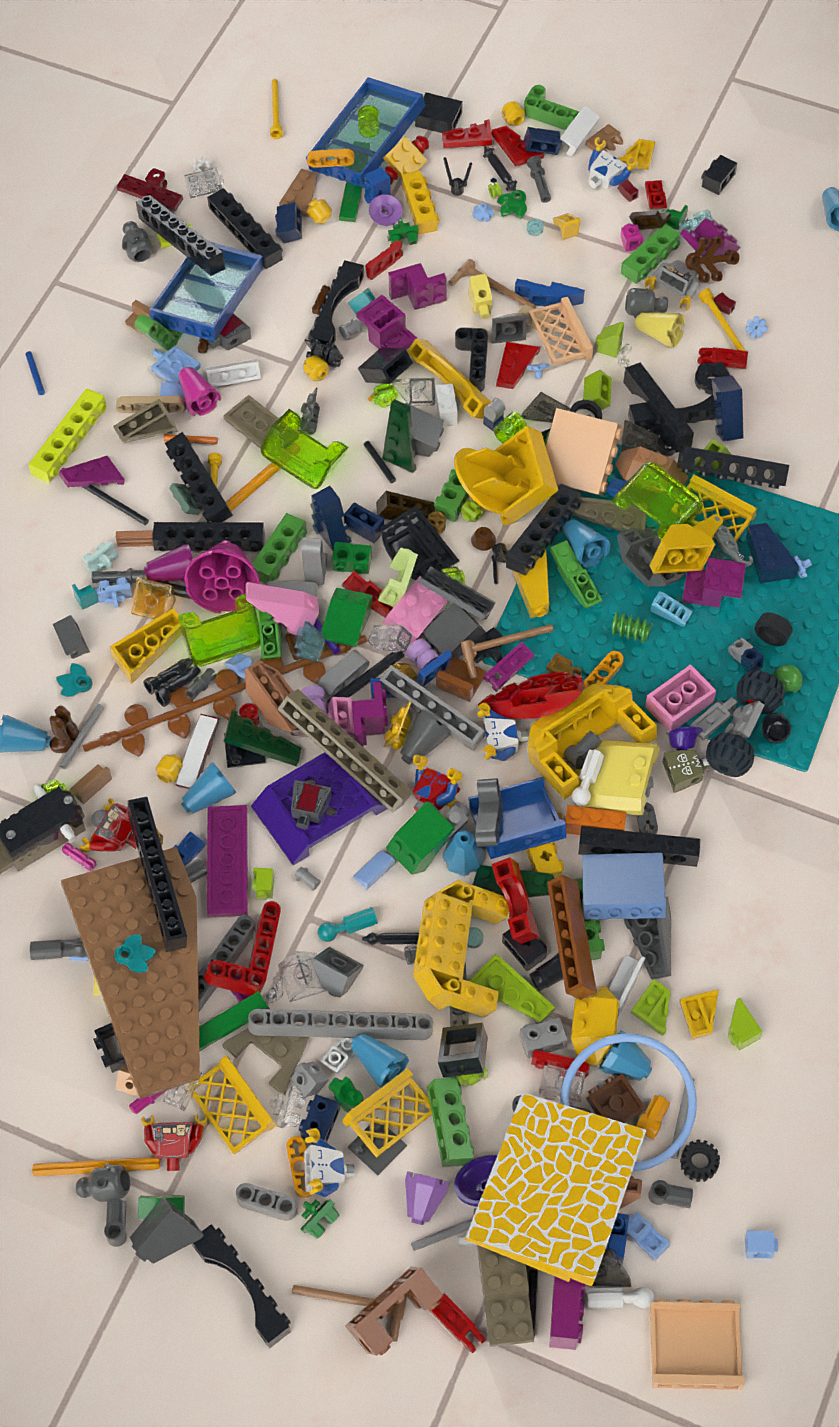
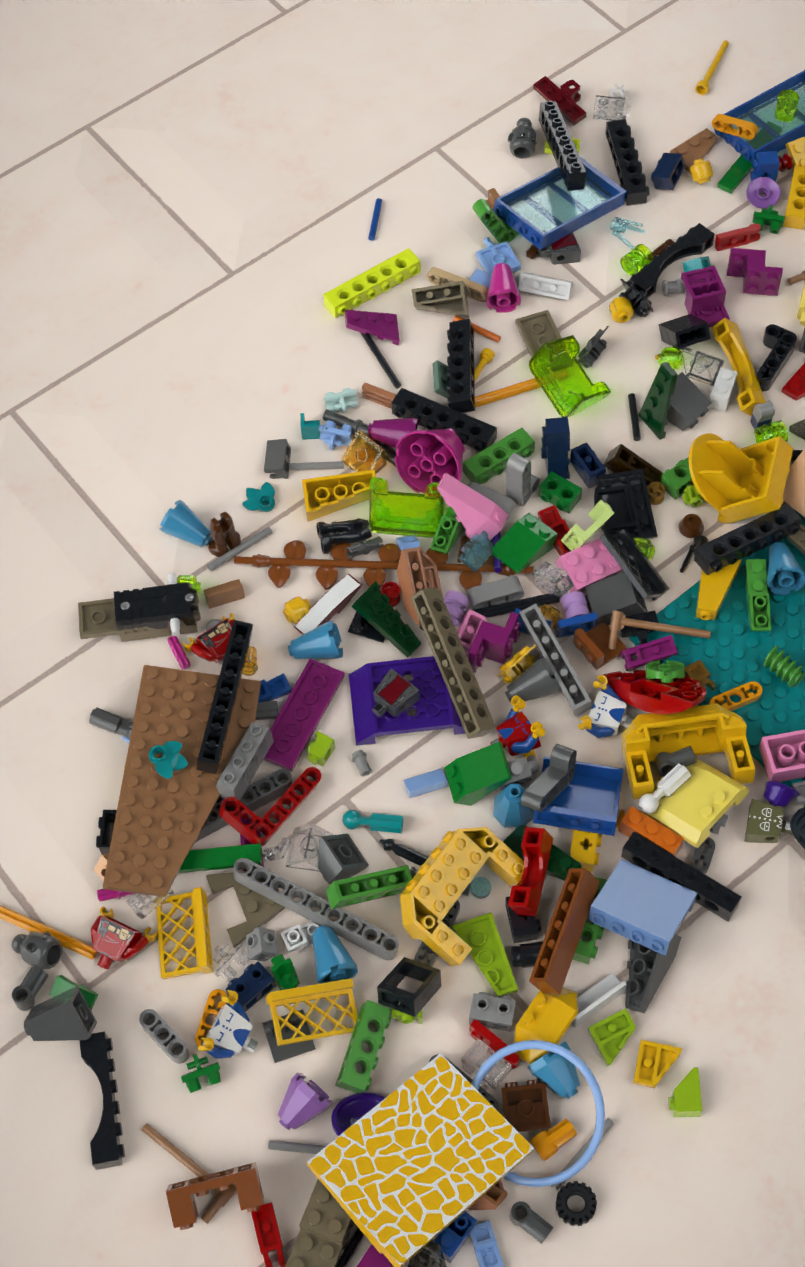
camera: 30 degrees right, 0 degrees up
none -> light grey brick [216,722,274,801]
none -> light grey bar [289,461,344,471]
none -> bright green brick [325,865,413,909]
none -> clear light blue plant [610,217,645,253]
none -> clear neon green wheel [620,244,653,276]
none -> bright green plate [646,660,685,683]

